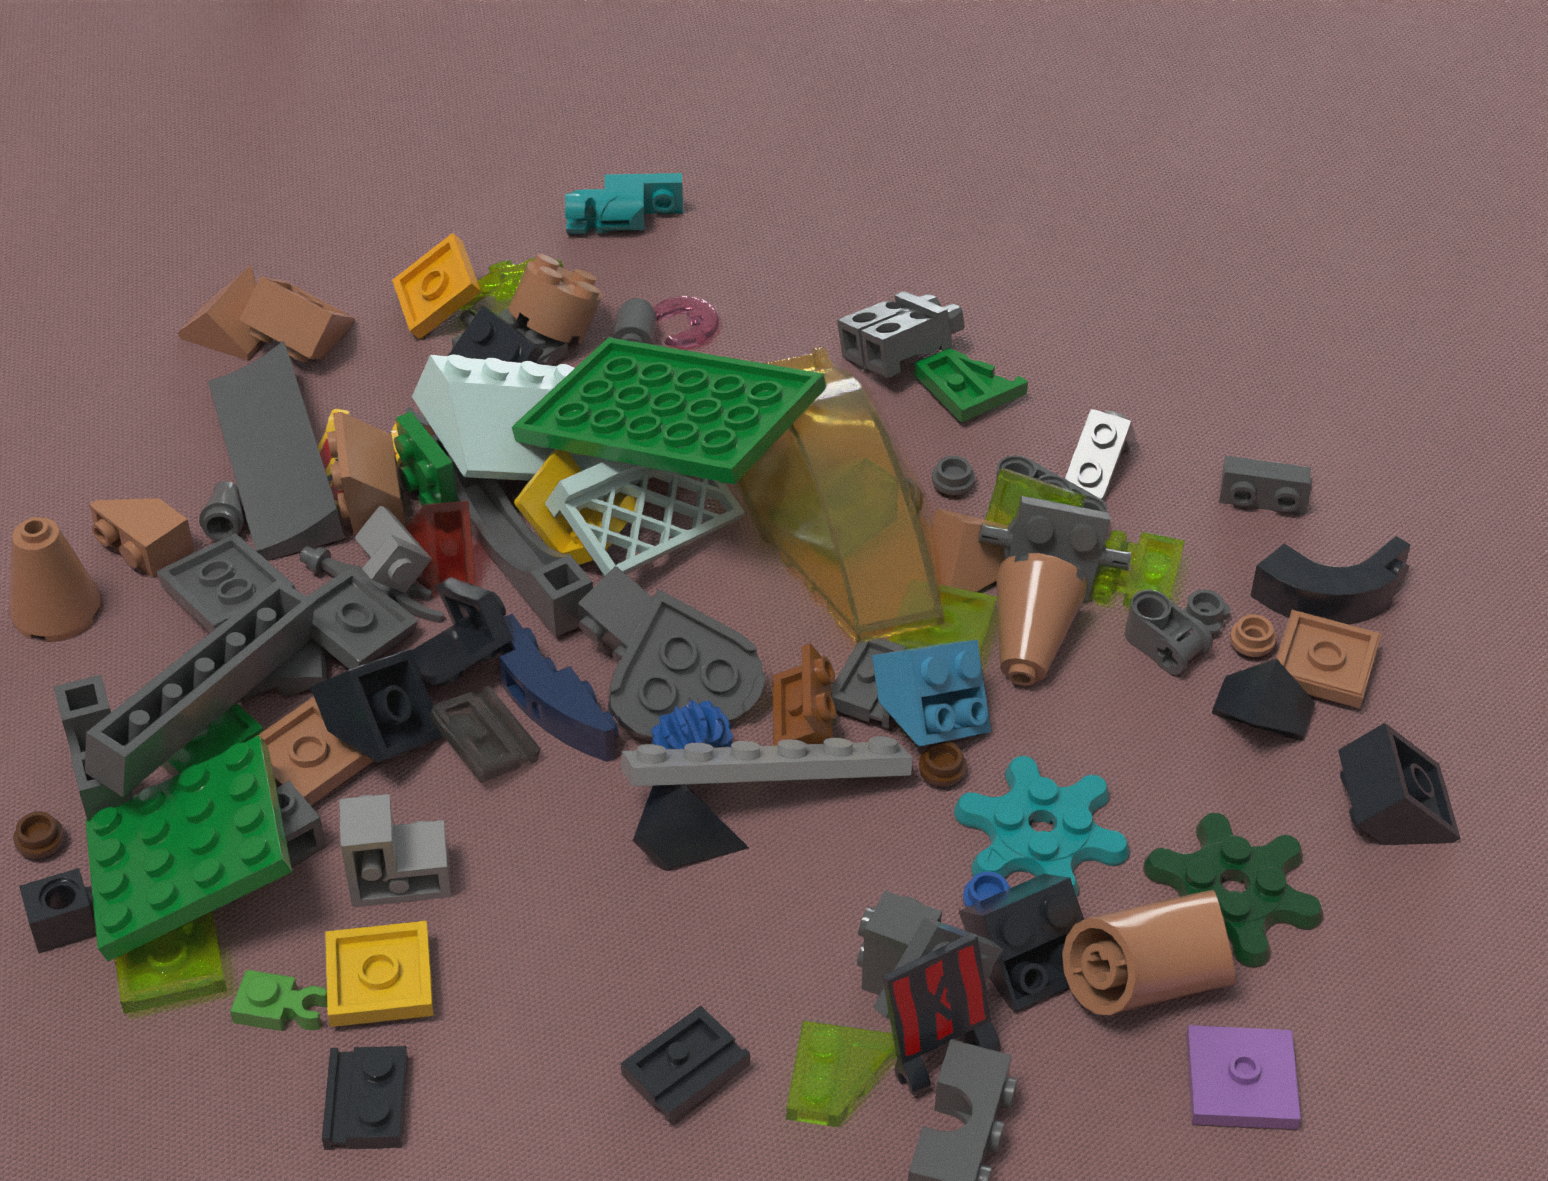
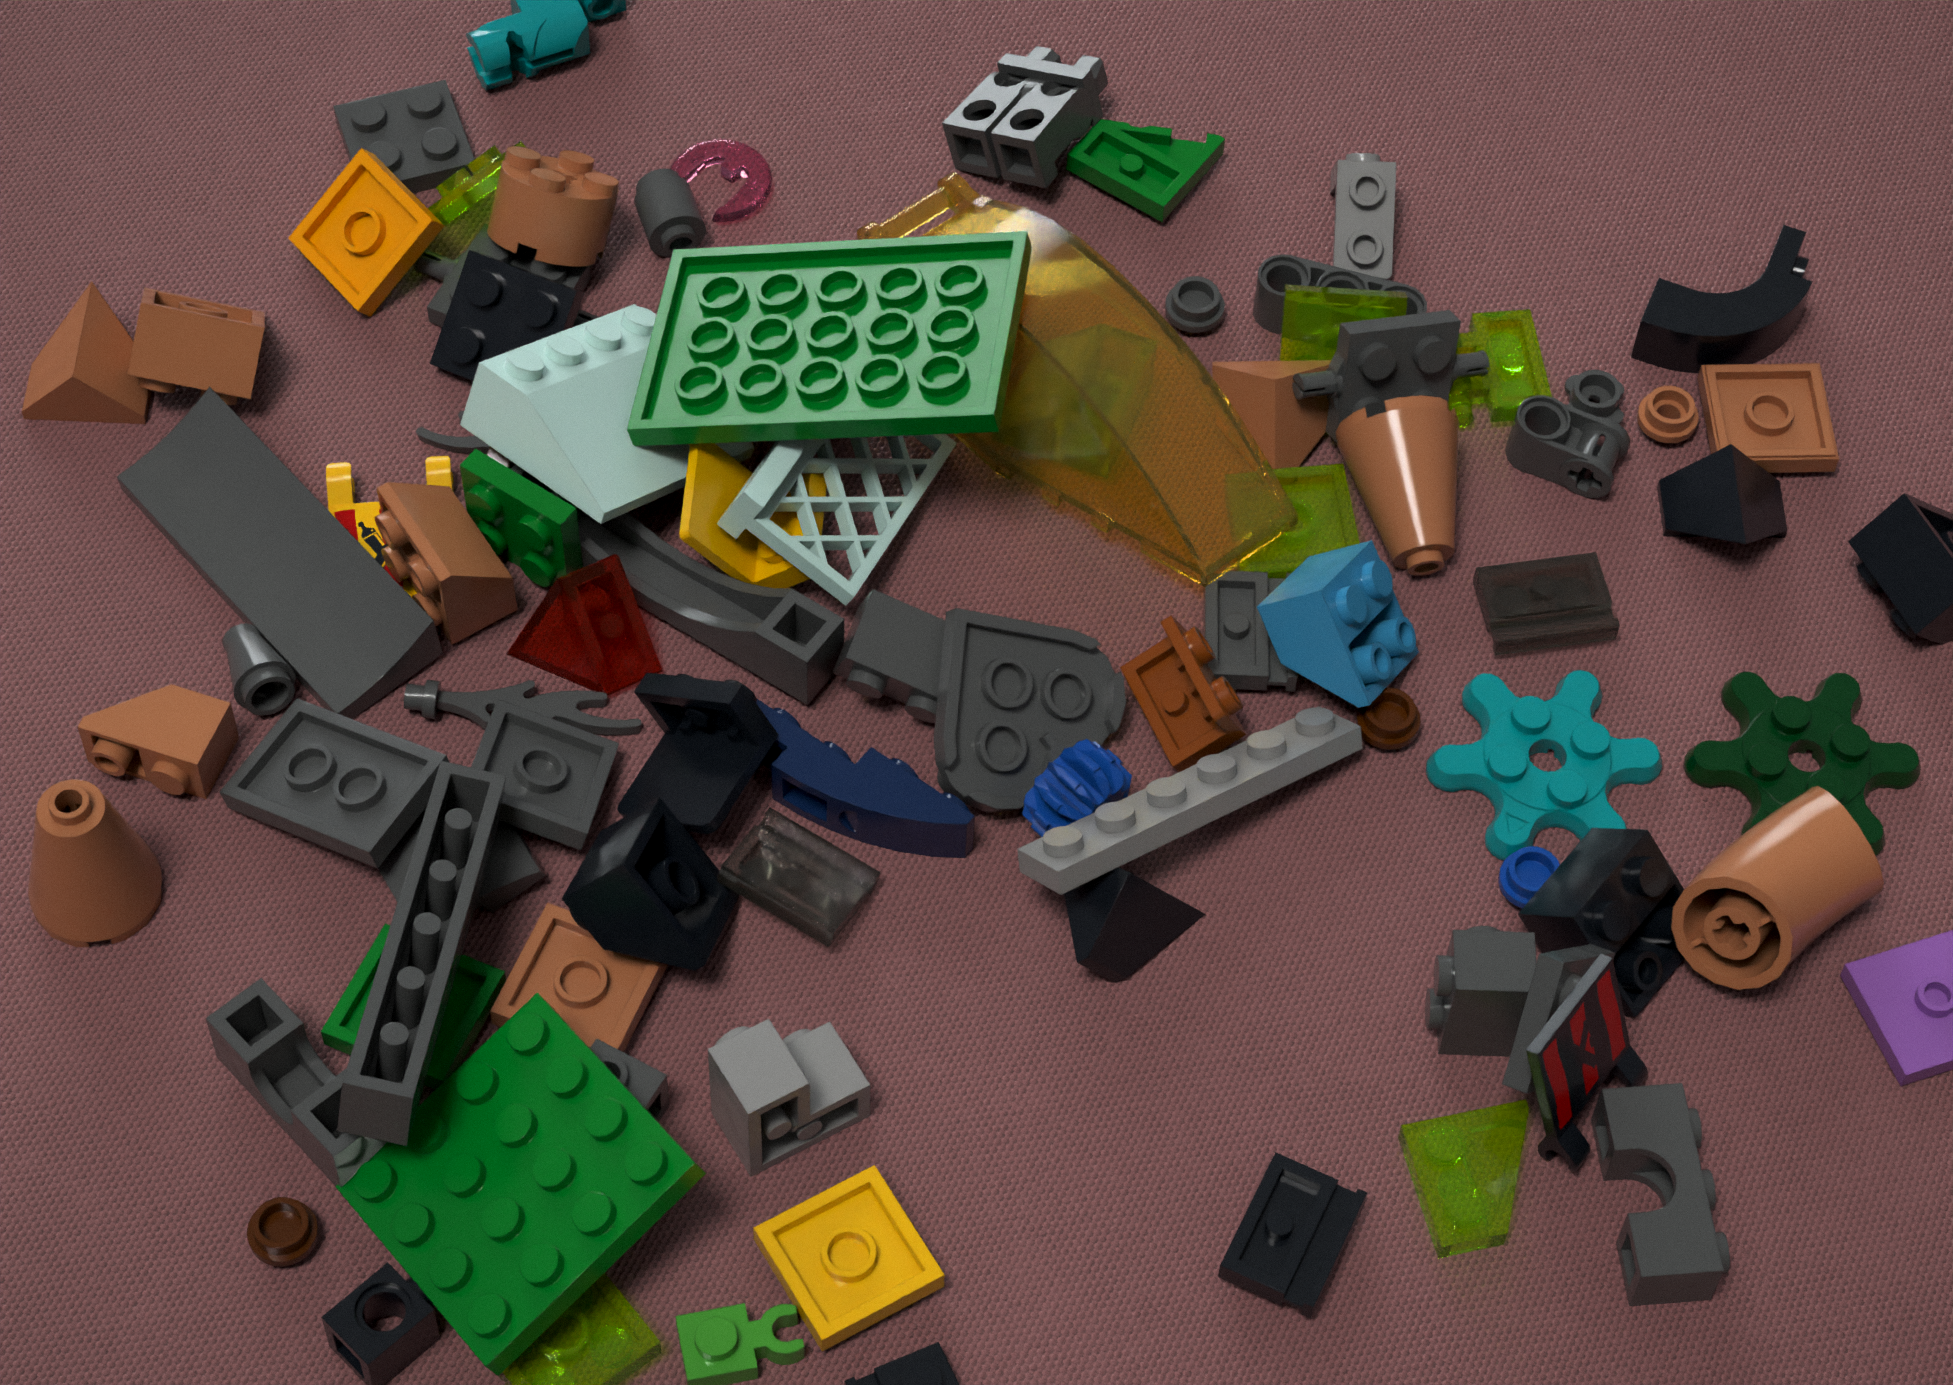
camera: 25 degrees left, 10 degrees up
light grey bracket [355,506,432,593] -> none
dark grey bracket [1219,456,1312,515] -> none
none -> dark grey plate [333,80,478,193]
none -> clear smoke plate [1472,552,1620,656]

